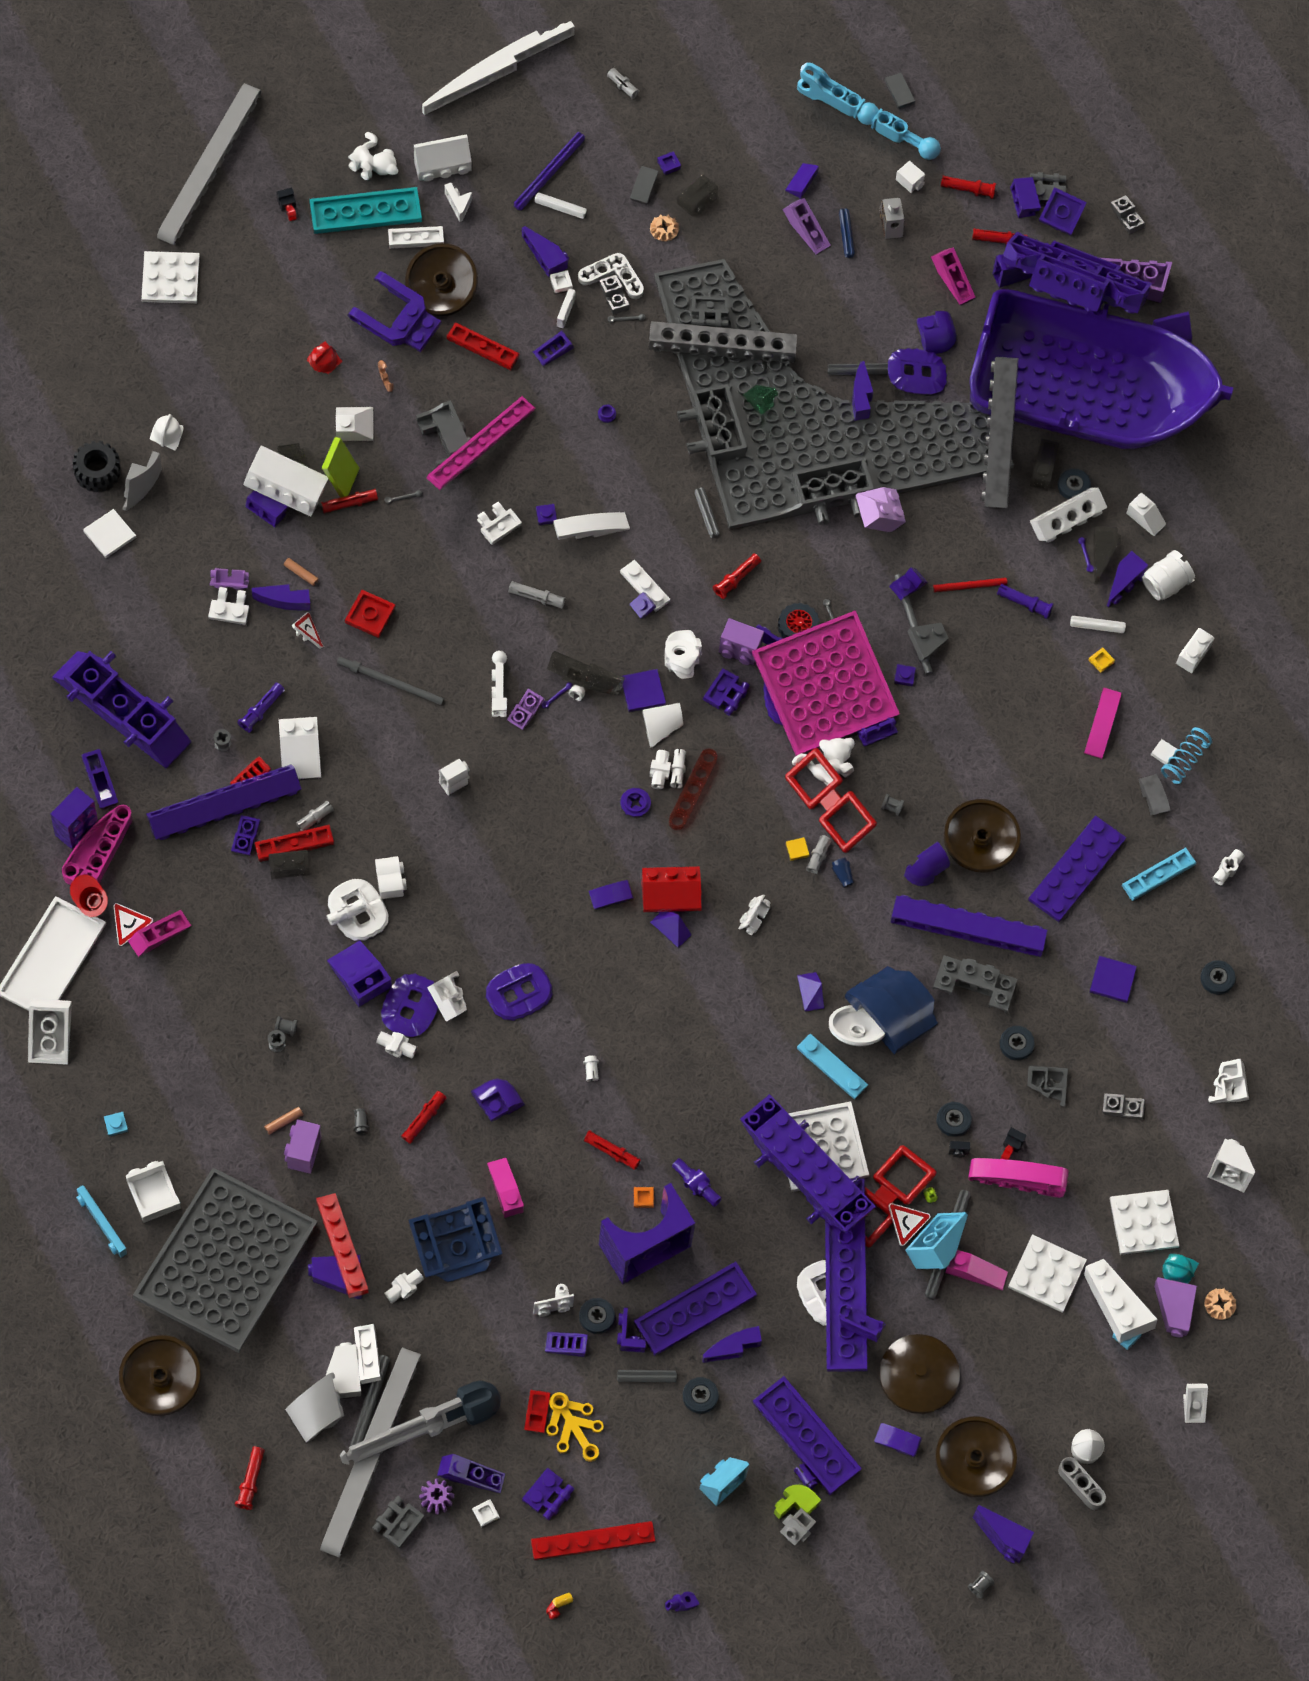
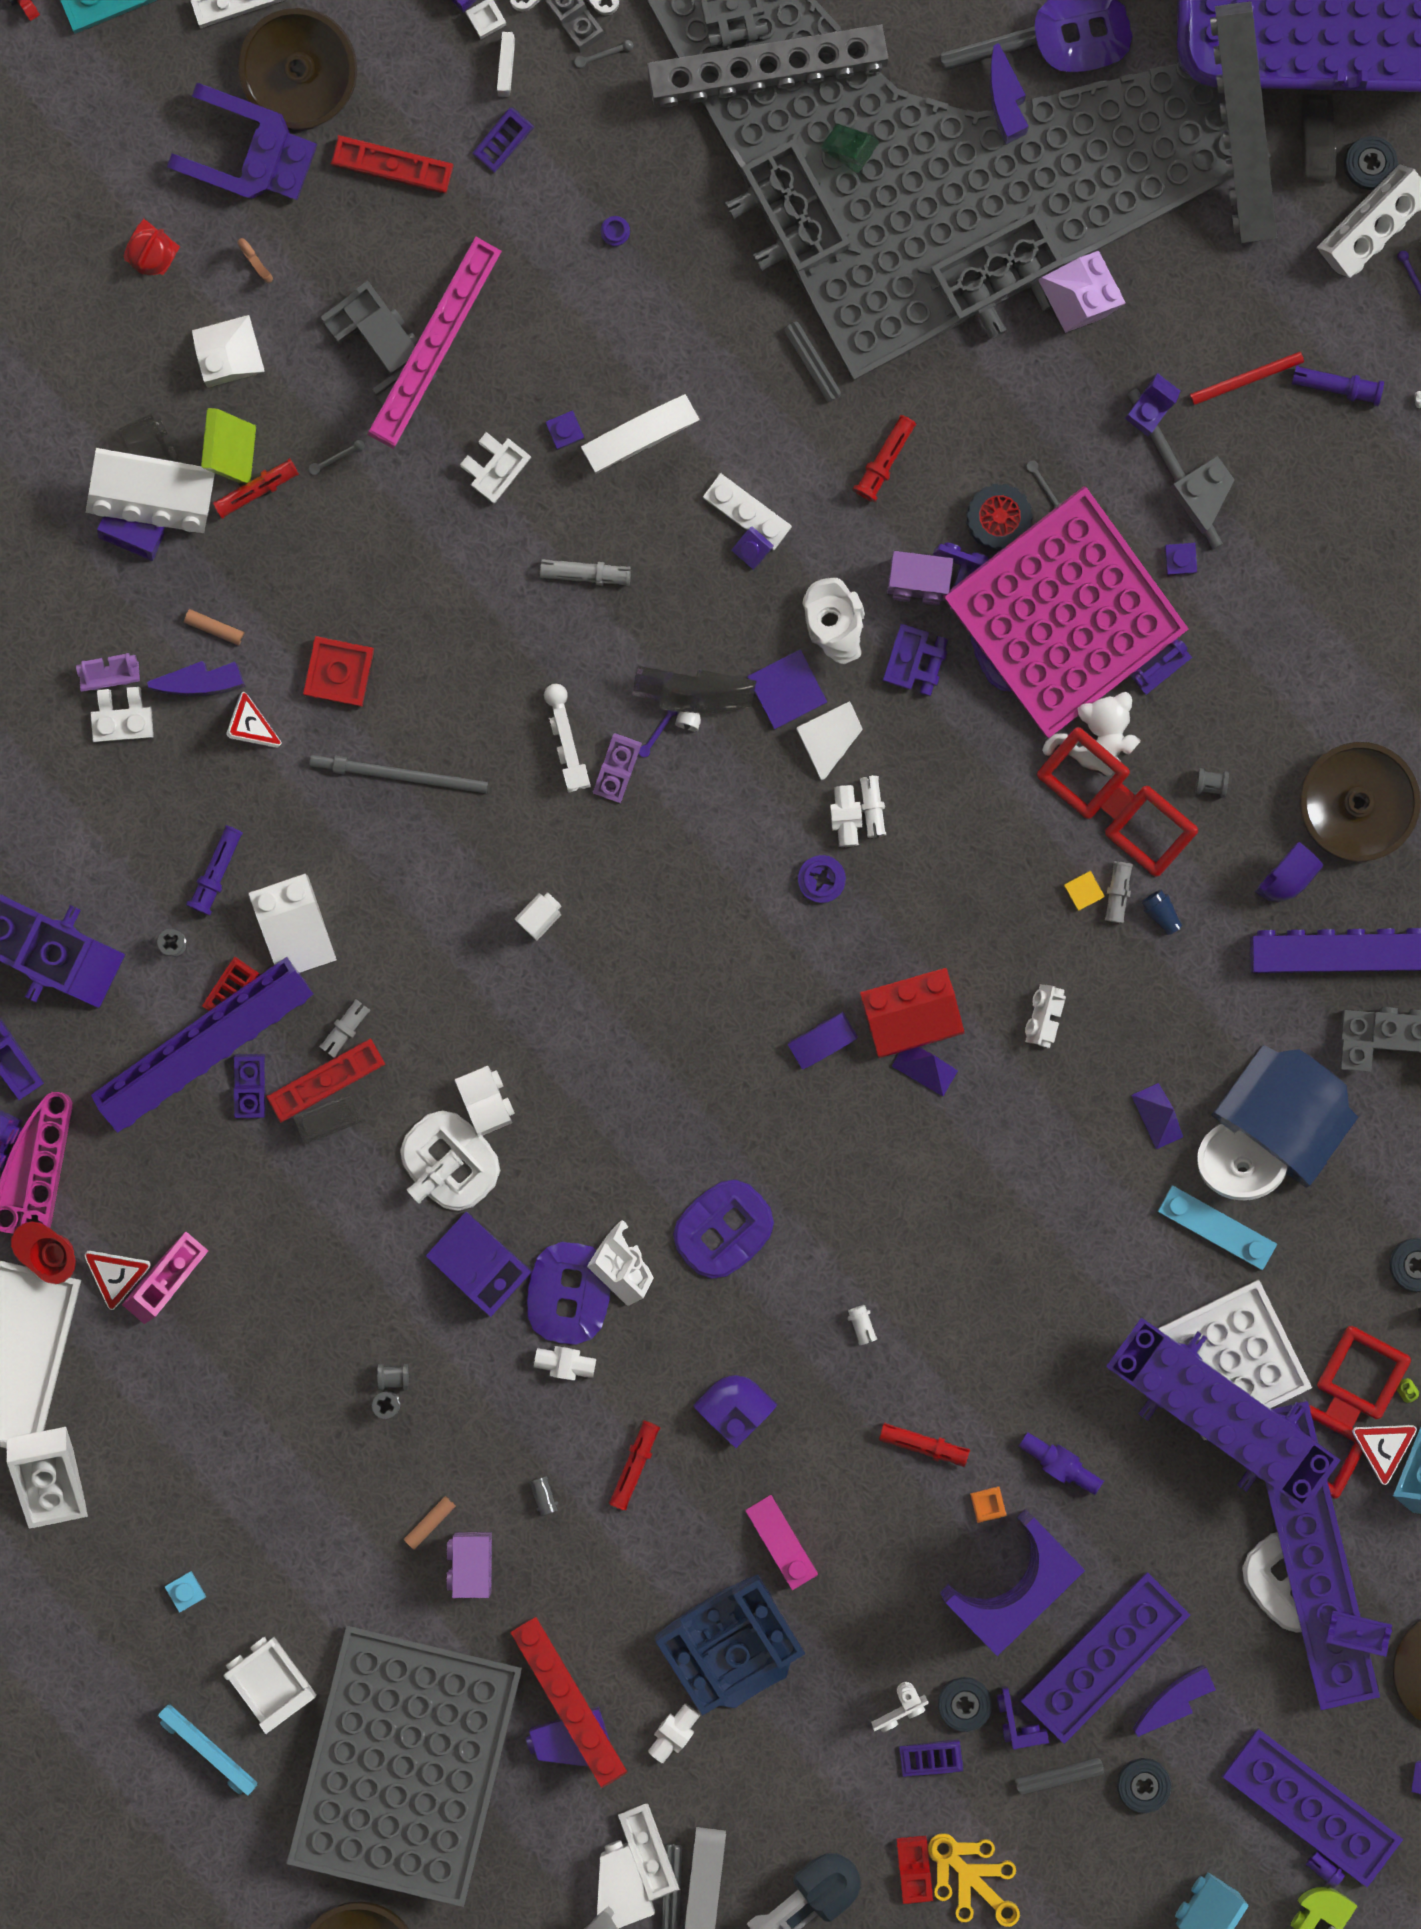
camera: 10 degrees left, 20 degrees up
clear red beam [669,748,718,830] -> none

